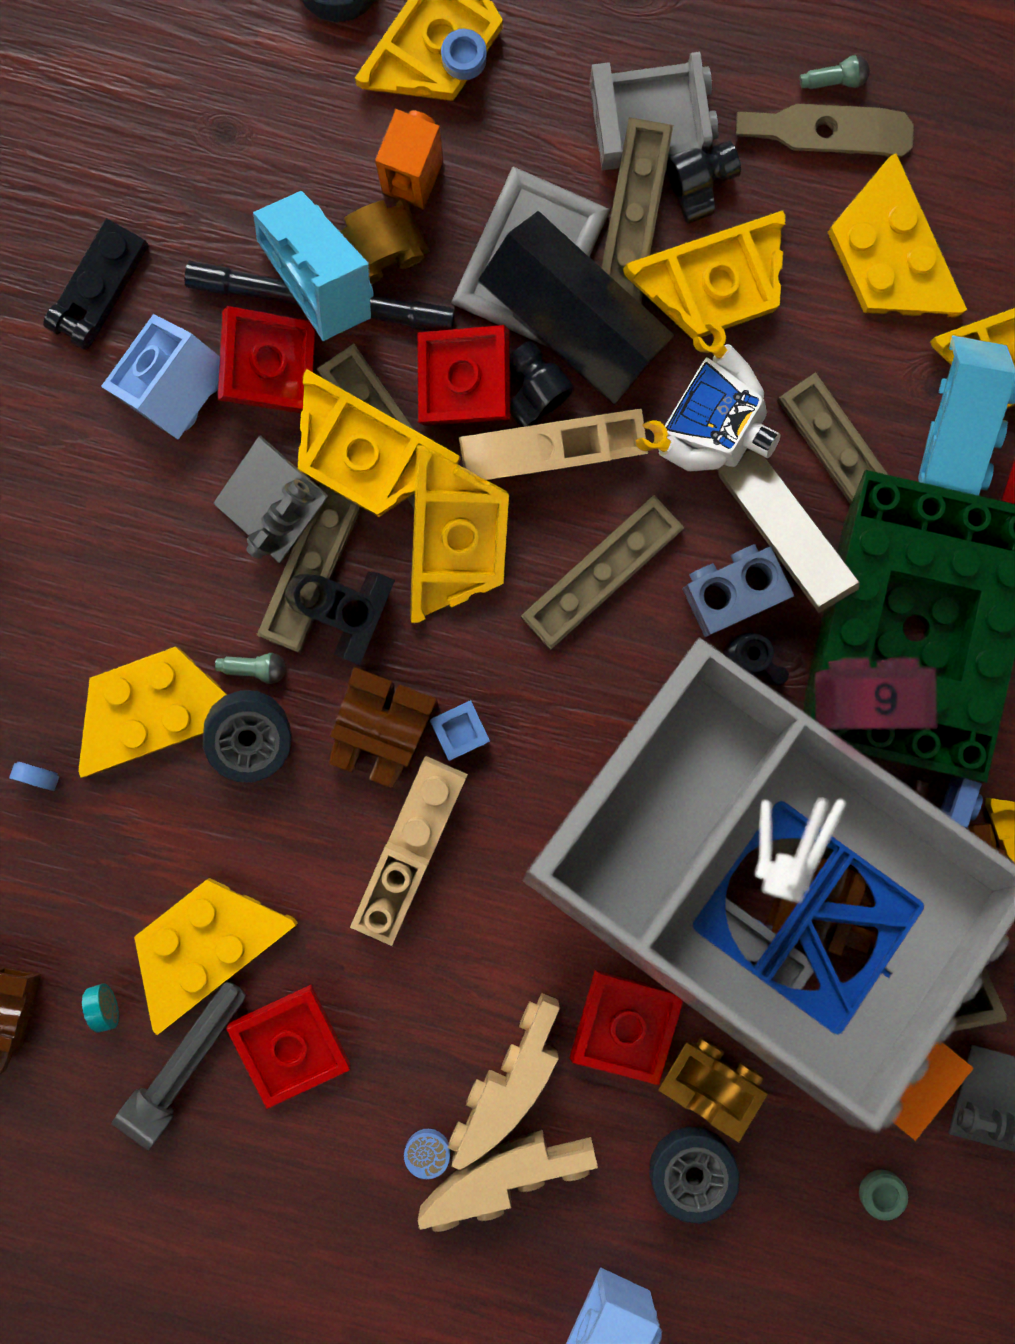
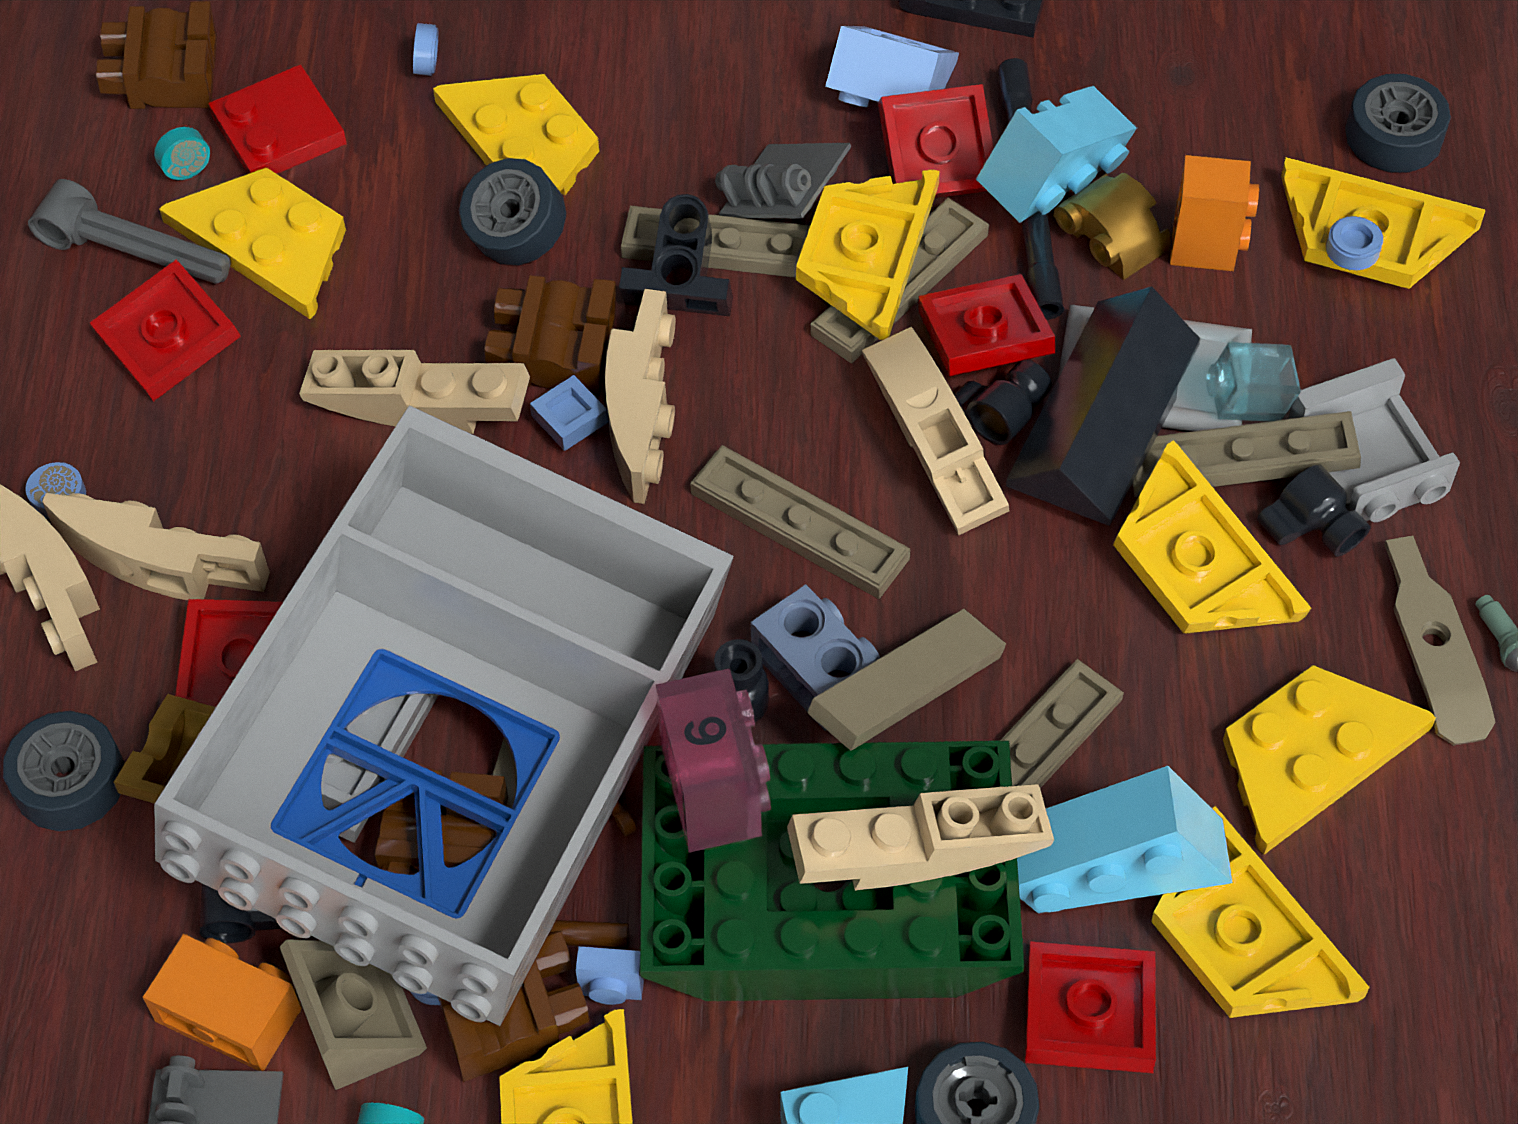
camera: 80 degrees right, 30 degrees down
sand green piece [215,653,286,684] -> none
yellow wing [410,446,509,623] -> none
torso [636,323,781,471] -> none
white plant [755,799,846,903] -> none
sand green tile [859,1169,908,1220] -> none
none -> red plate [208,64,347,174]
none -> tan slope [605,289,676,504]
none -> tan slope [787,784,1054,890]
none -> clear light blue brick [1206,342,1301,421]

